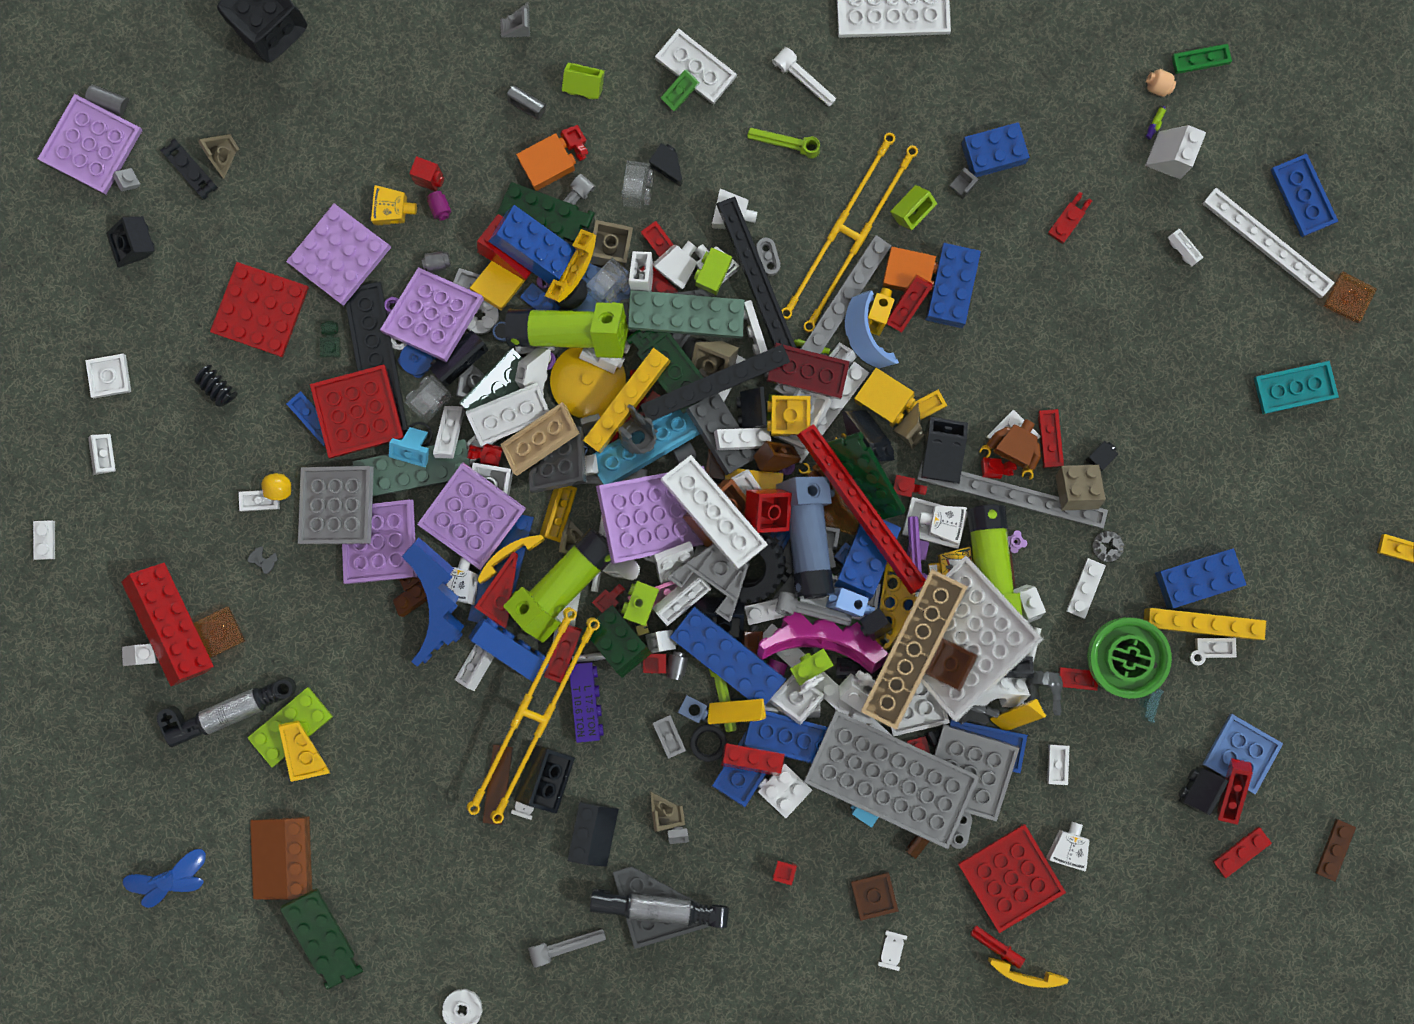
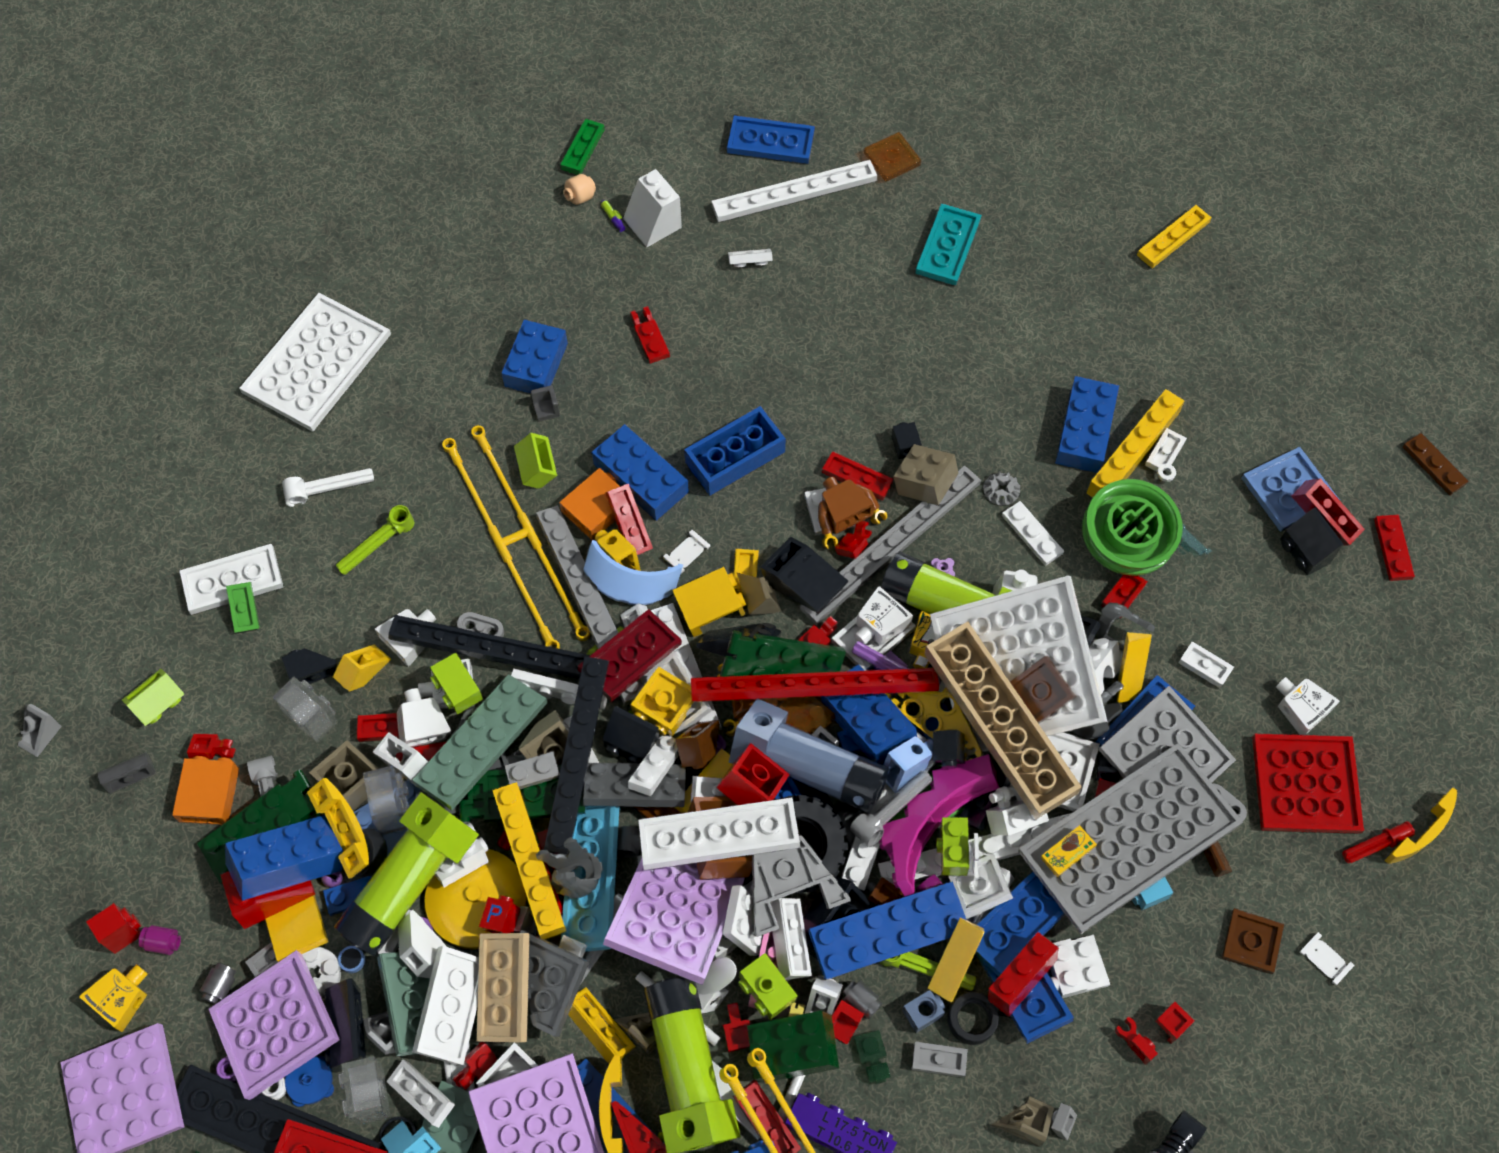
camera: 55 degrees left, 20 degrees down
none -> yellow slope [333,644,391,692]
none -> red brick [479,895,521,933]
none -> light grey plate [505,752,560,789]
none -> white piece [663,530,710,574]
none -> blue brick [684,406,786,496]
none -> clear green plate [854,1030,891,1085]
none -> yellow tile [1041,825,1097,878]
none -> red plate [1115,1017,1158,1065]

